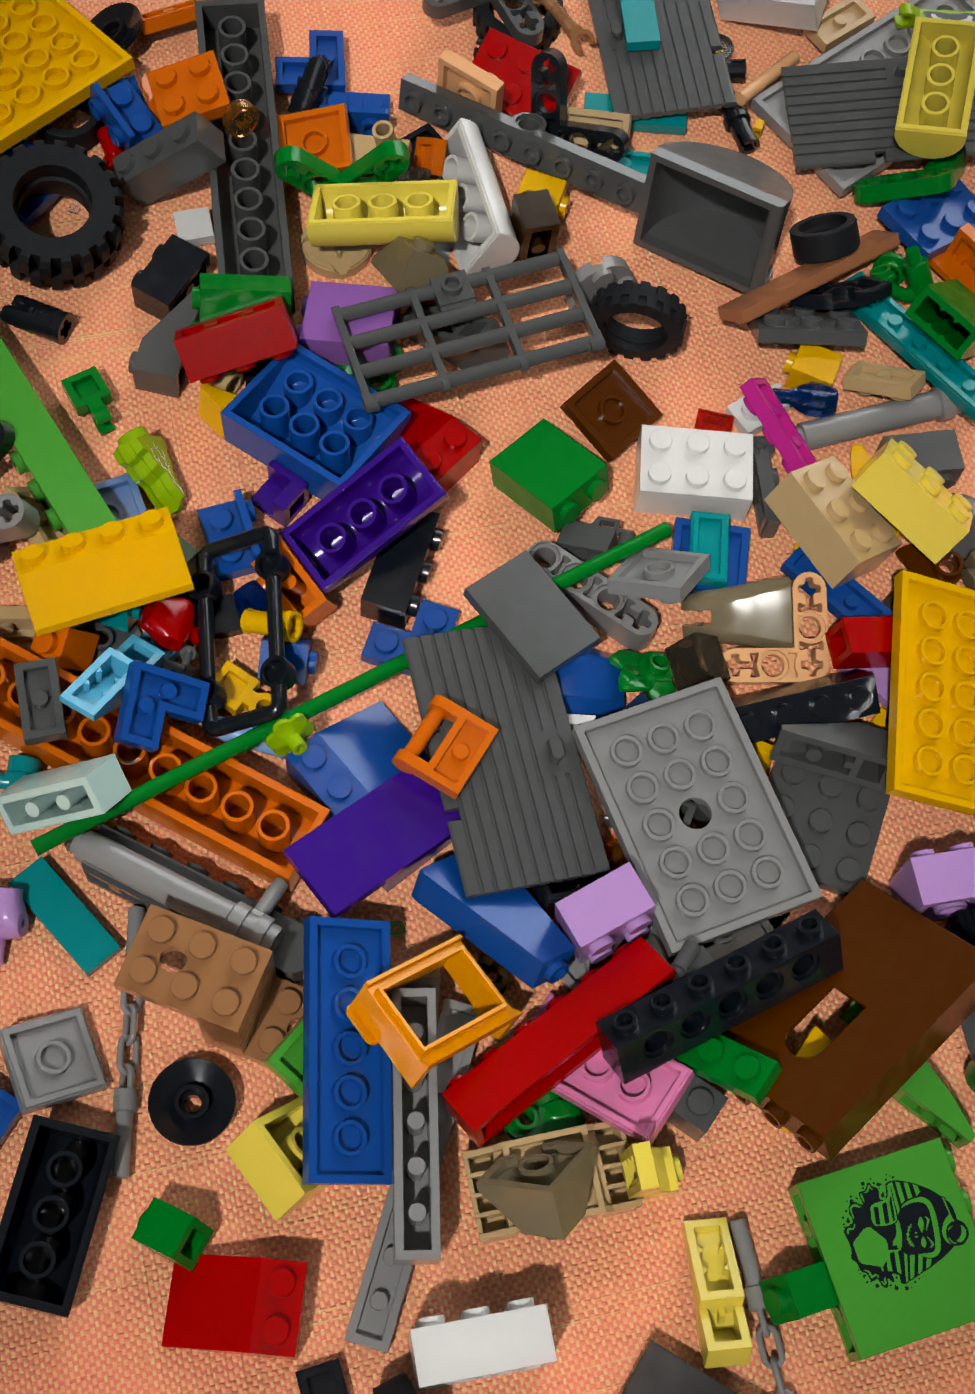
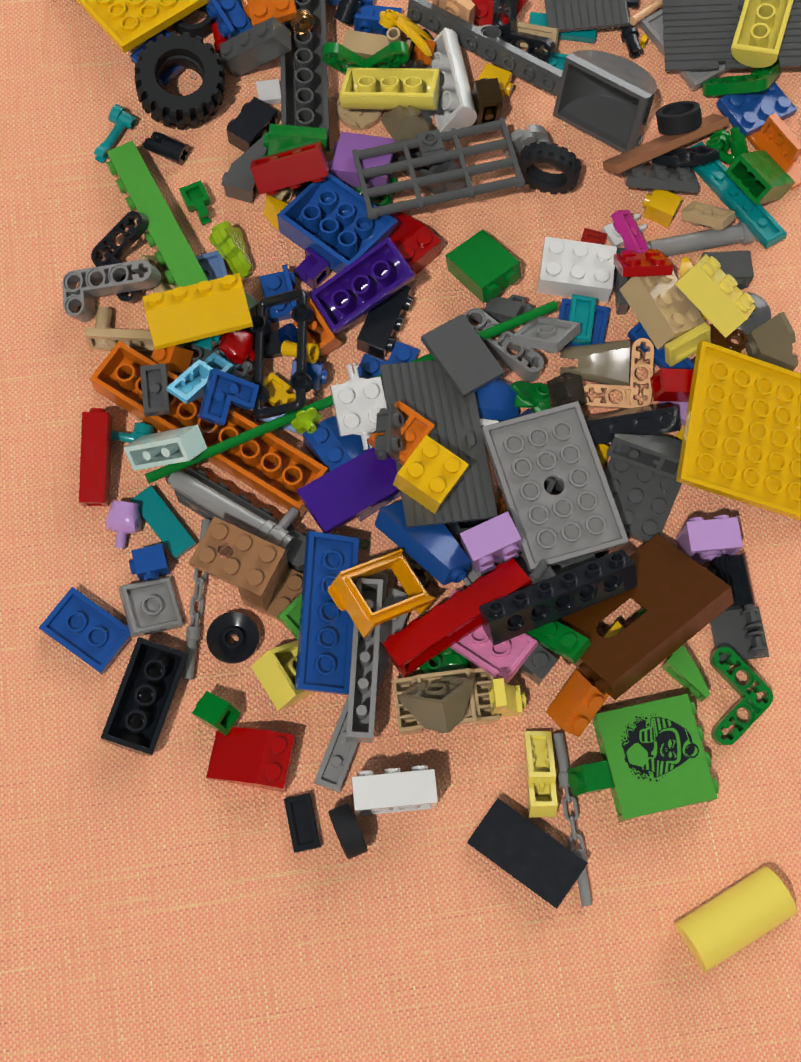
camera: 10 degrees right, 5 degrees up
orange plate [276,103,353,186] -> none
reddish brown hinge [560,359,663,463] -> none
clear blue piece [773,382,838,418] -> none
none -> blue brick [129,543,170,582]
none -> white plate [330,363,387,450]
none -> dark grey hinge [374,403,404,462]
none -> yellow plant [379,9,434,57]
none -> yellow brick [393,435,469,514]
none -> orange brick [546,669,609,737]
none -> red plate [613,249,673,277]
none -> light yellow tile [664,322,711,367]

